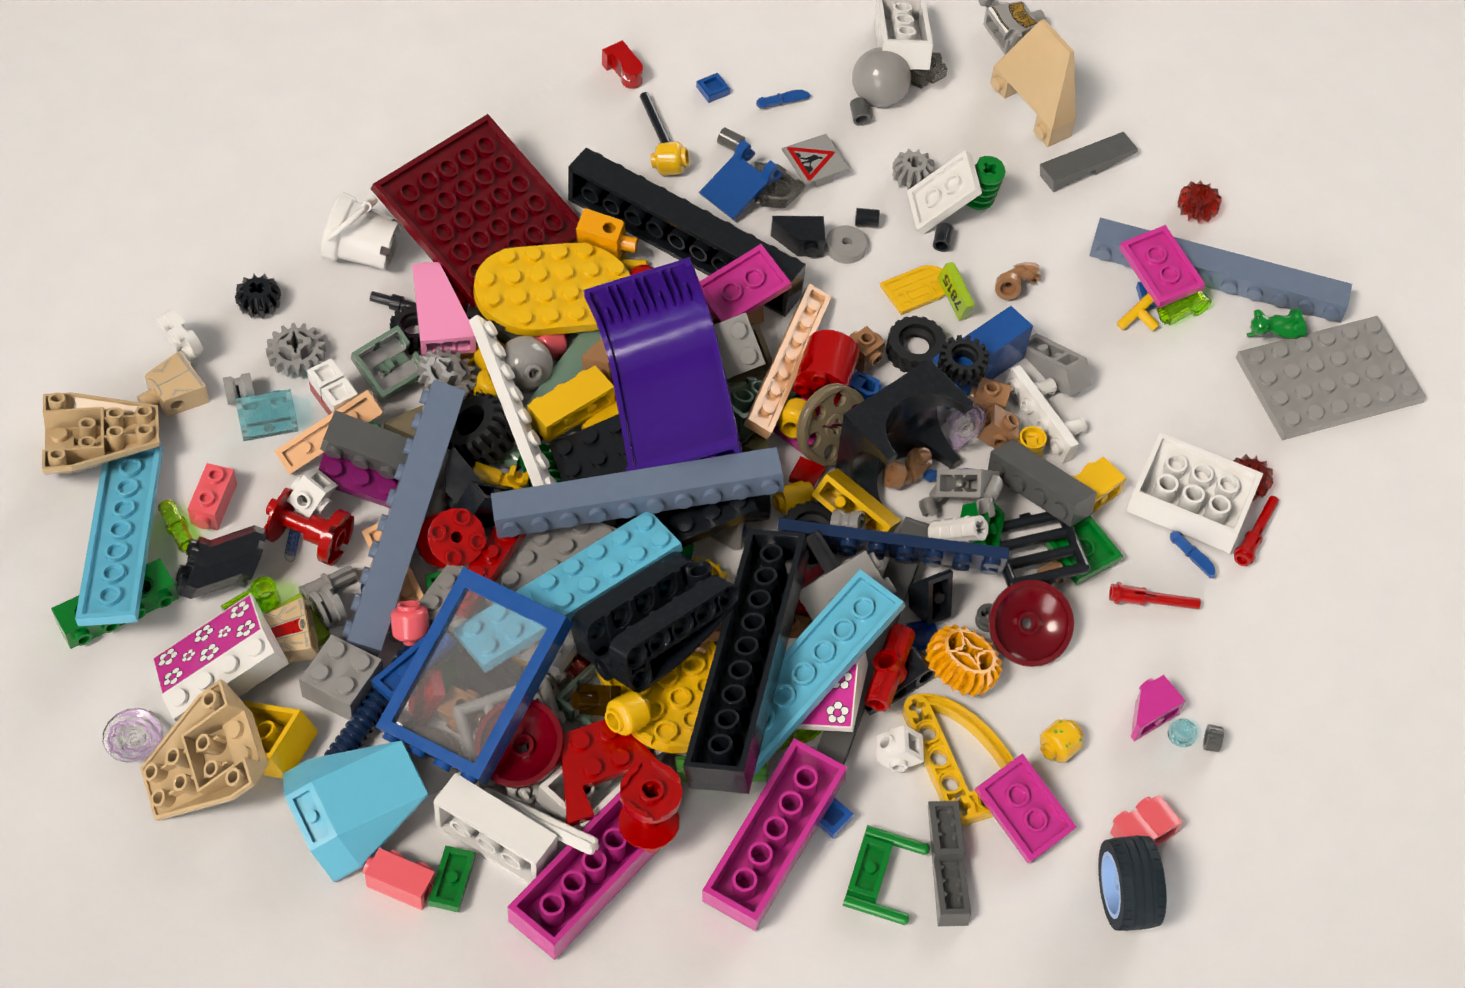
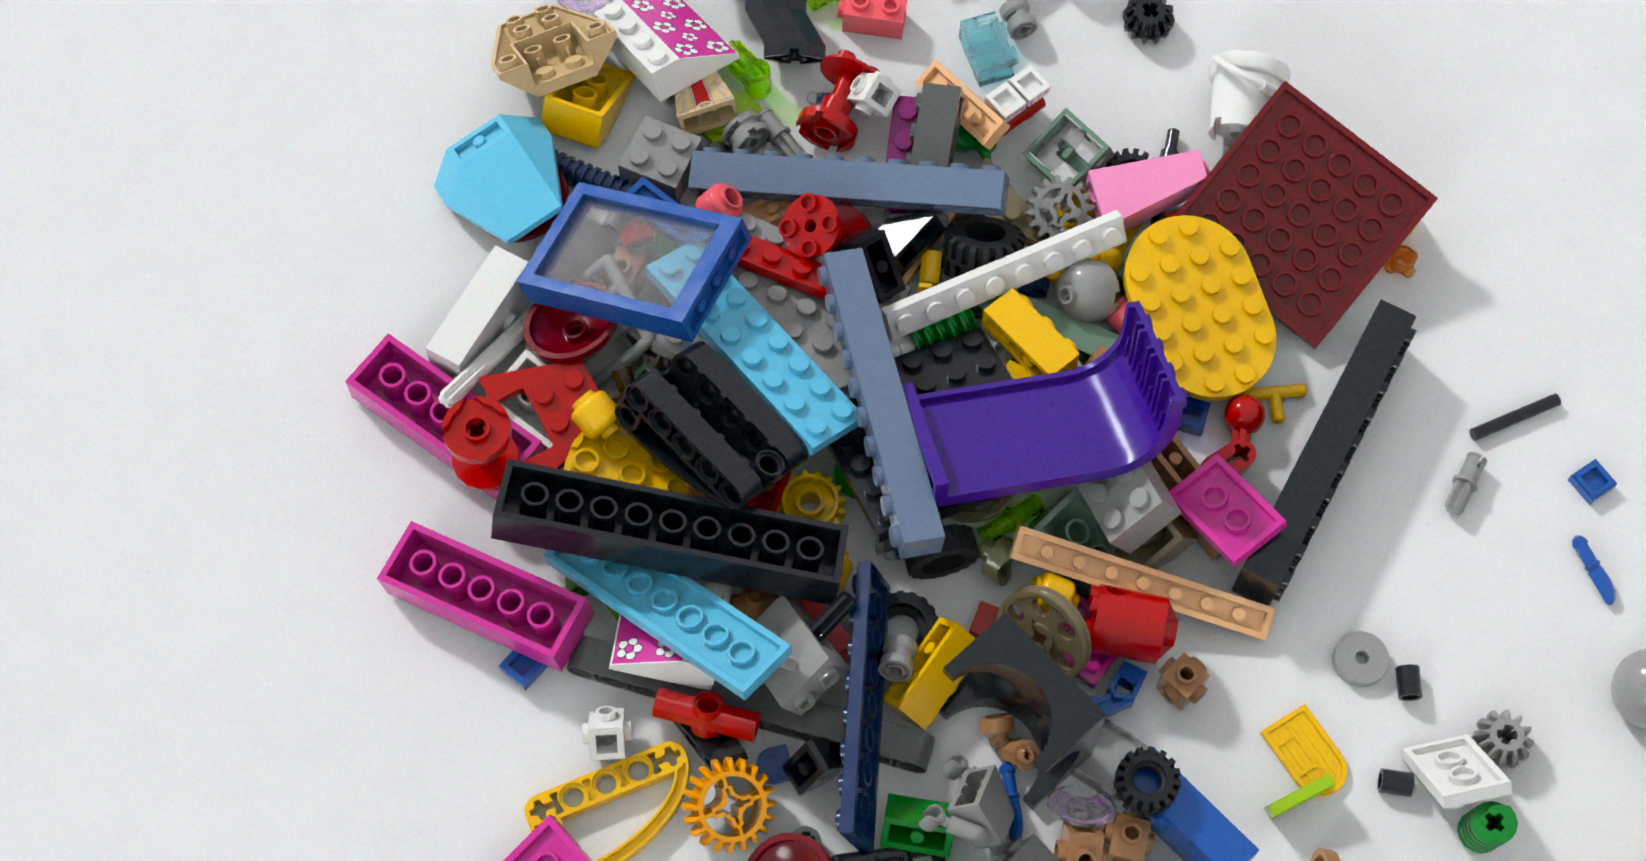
camera: 90 degrees right, 10 degrees up
light grey gear [266,323,326,377] -> none
coral brick [363,848,435,910] -> none
green plate [428,845,476,913] -> none
light orange torso [576,208,639,260] -> none
red leg [602,40,643,89] -> none
yellow head [651,141,689,176] -> none
blue flag [699,140,783,221] -> none
dark grey hinge [717,127,745,152] -> none
clear smoke plate [753,162,806,208] -> none
black slope [770,216,826,257] -> none
yellow brick [772,481,816,514] -> none
light grey piece [782,134,850,187] -> none
green plate [843,825,930,925] -> none
dark grey hinge [850,97,870,126] -> none
black tyre [886,316,946,373] -> none
white axle [928,515,988,543] -> none
dark grey slope [928,801,971,927] -> none
none -> light grey axle [1445,452,1487,515]

